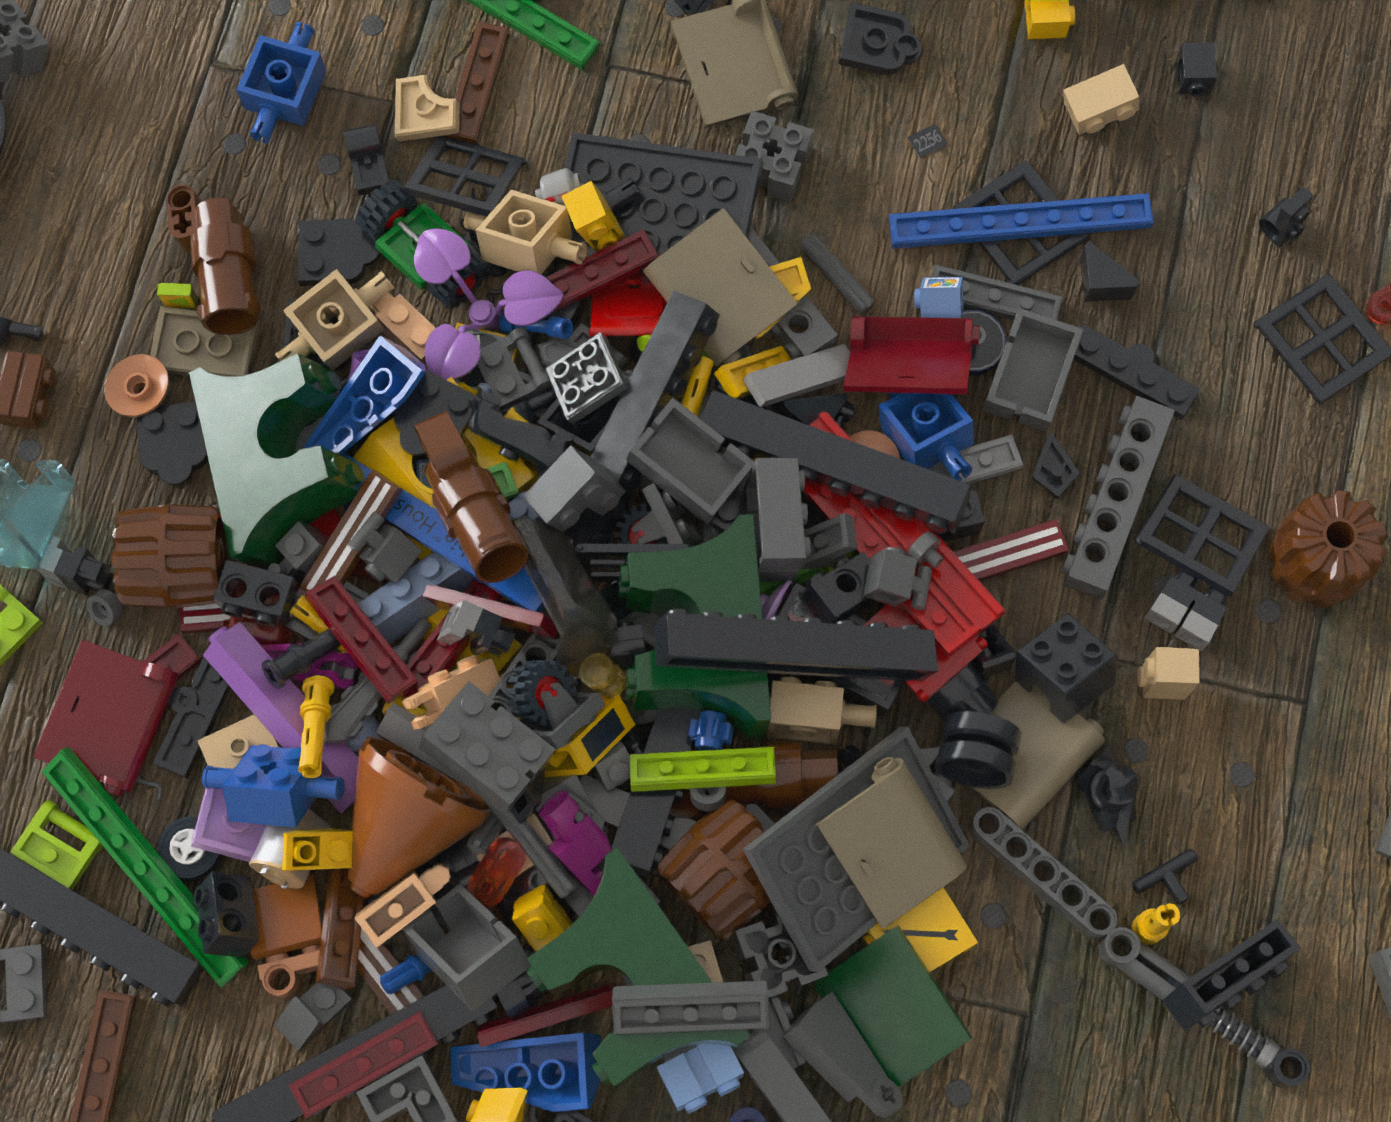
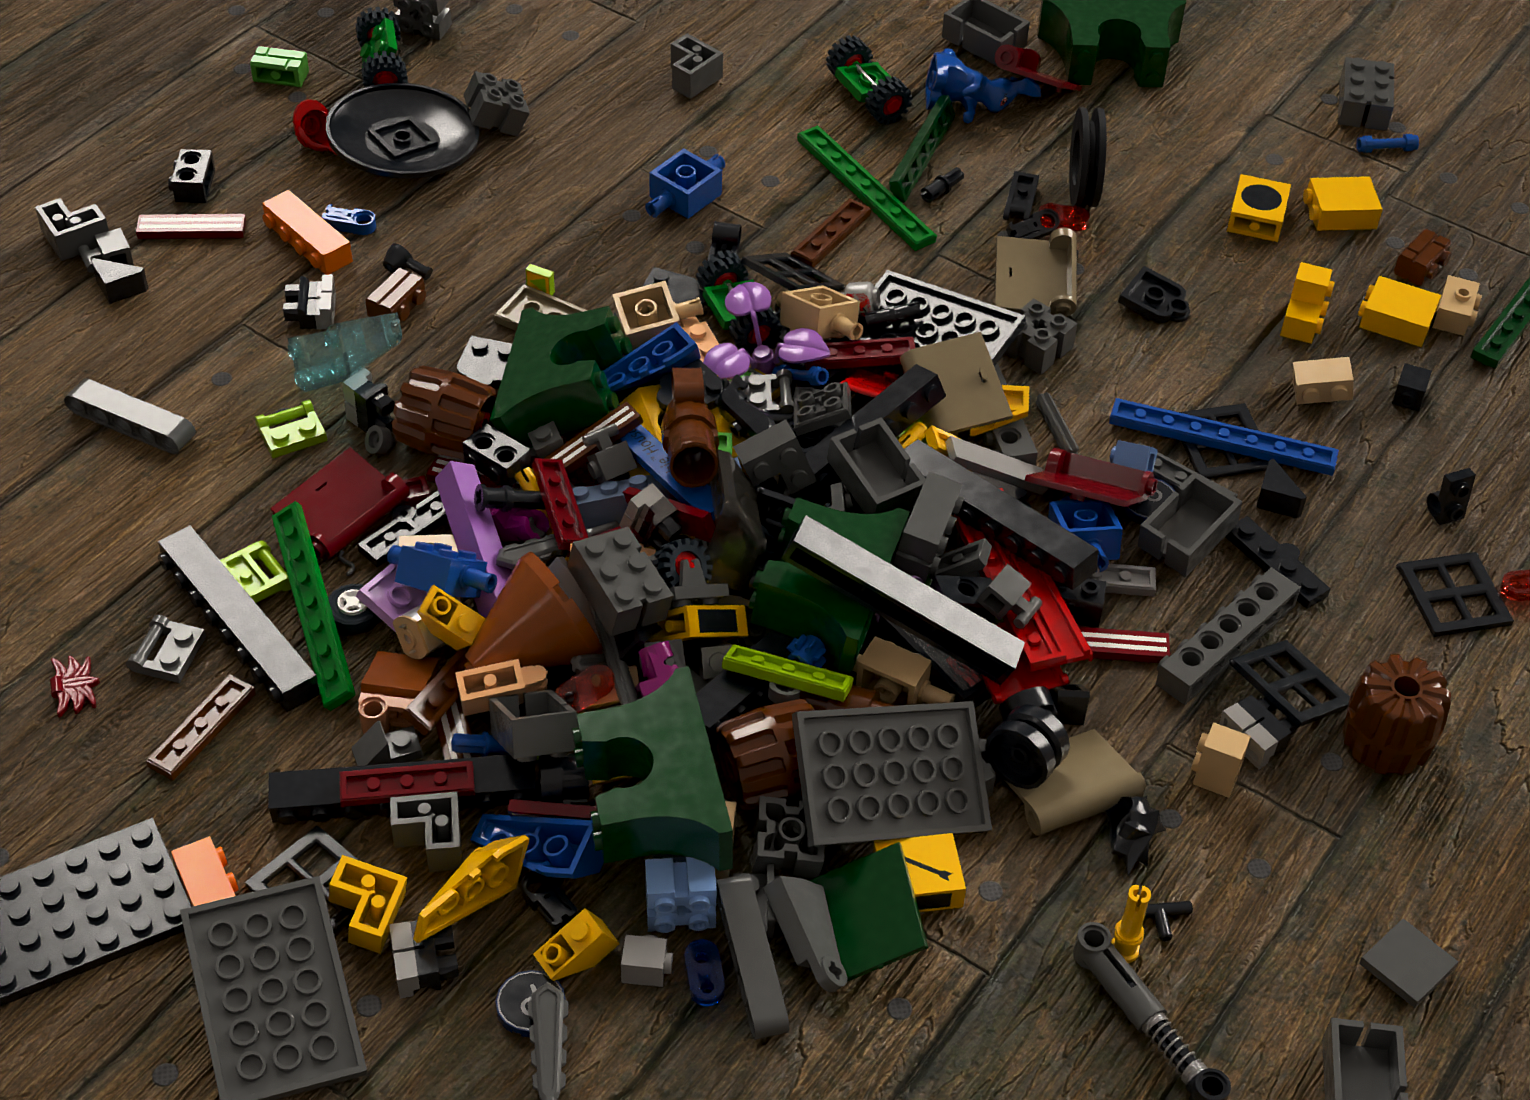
camera: 20 degrees right, 25 degrees down
nougat dish [104,354,169,417] -> none
reddish brown piece [166,184,261,335] -> none
black brick [194,872,260,958] -> none
yellow pin [298,675,334,778] -> none
tan tile [395,75,460,142] -> none
yellow slope [562,181,626,252] -> none
clear yellow wheel [579,653,626,699] -> none
dark grey slope [612,981,769,1034] -> none
dark tan door [816,757,967,929] -> none
dark grey tile [906,531,944,568] -> none
black sticker [907,124,948,158] -> none
dark grey beam [969,807,1117,940] -> none
black piece [1015,613,1118,723] -> none
black piece [1031,432,1079,499] -> none
black brick [1162,919,1301,1031] -> none

